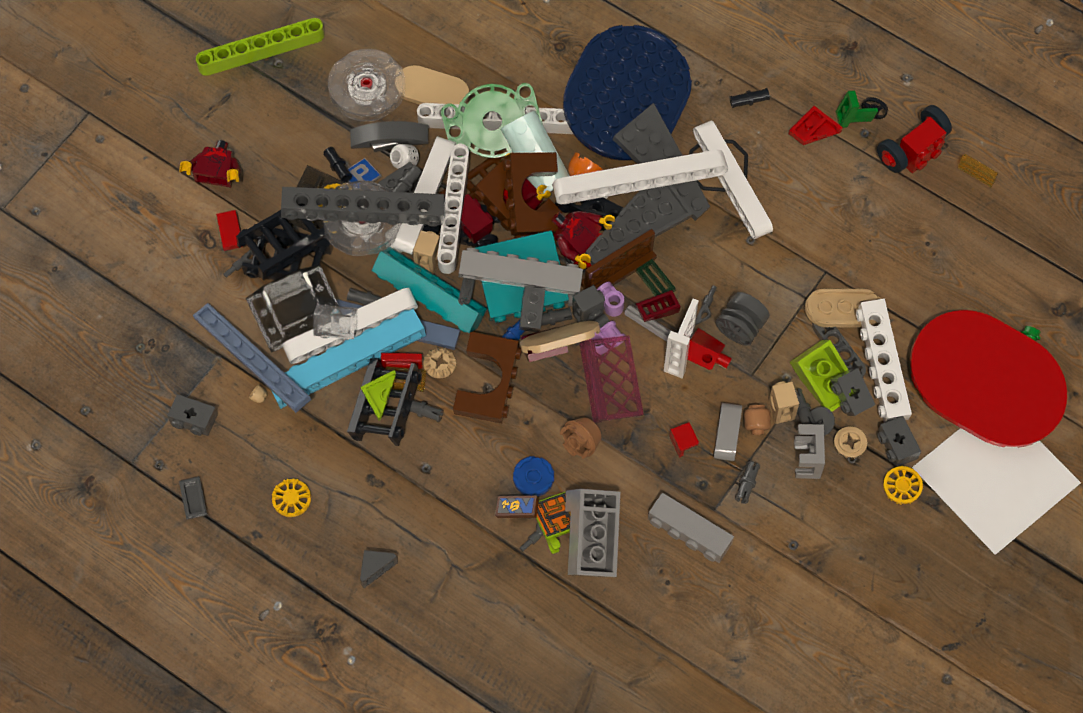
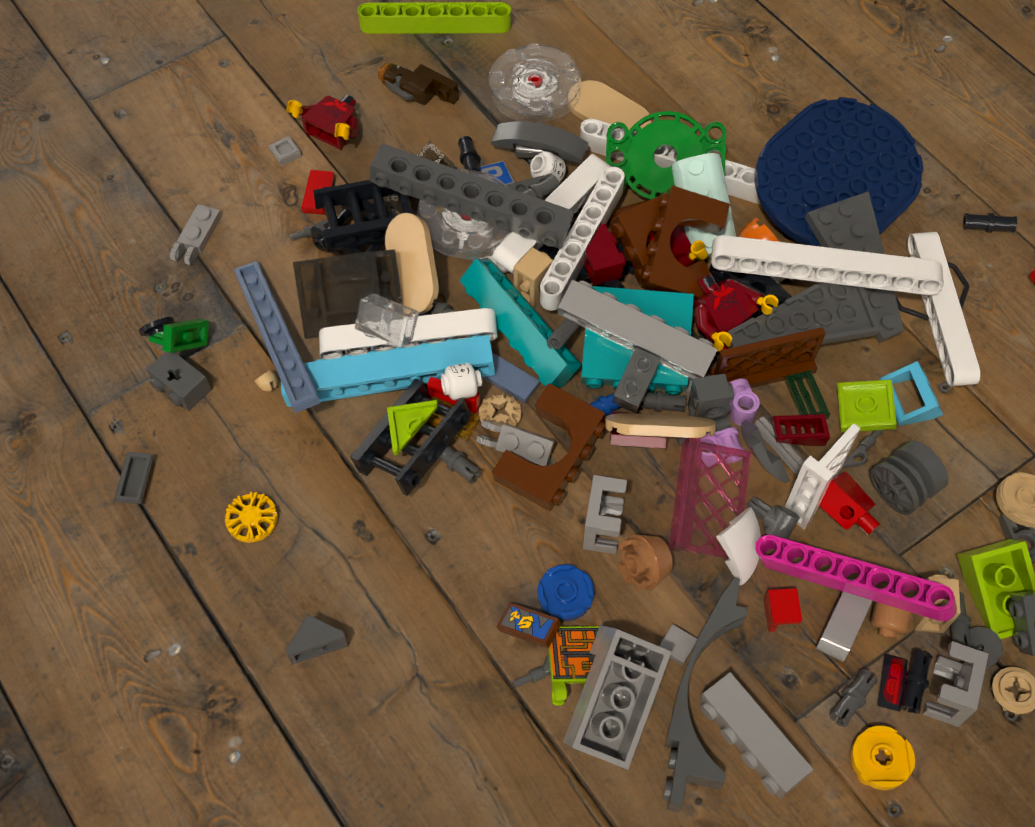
camera: 20 degrees right, 5 degrees down
none -> green piece [138,317,209,353]
none -> light grey hinge [170,204,221,265]
none -> light grey tile [269,136,301,166]
none -> dark brown plate [378,63,459,105]
none -> tan tile [385,213,439,315]
none -> white head [441,363,482,400]
none -> light grey hinge [476,419,555,466]
none -> light grey panel [583,475,627,554]
none -> light grey tile [659,625,697,666]
none -> dark grey slope [663,578,748,812]
none -> white brick [716,507,761,585]
none -> dark grey brick [741,420,790,484]
none -> dark grey axle [747,497,800,539]
none -> dark pink beam [755,535,957,621]
none -> lime tile [837,380,897,432]
none -> yellow plate [850,726,915,790]
none -> sticker [877,654,908,712]
none -> medium azure tile [879,361,944,426]
none -> black pin [900,650,933,714]

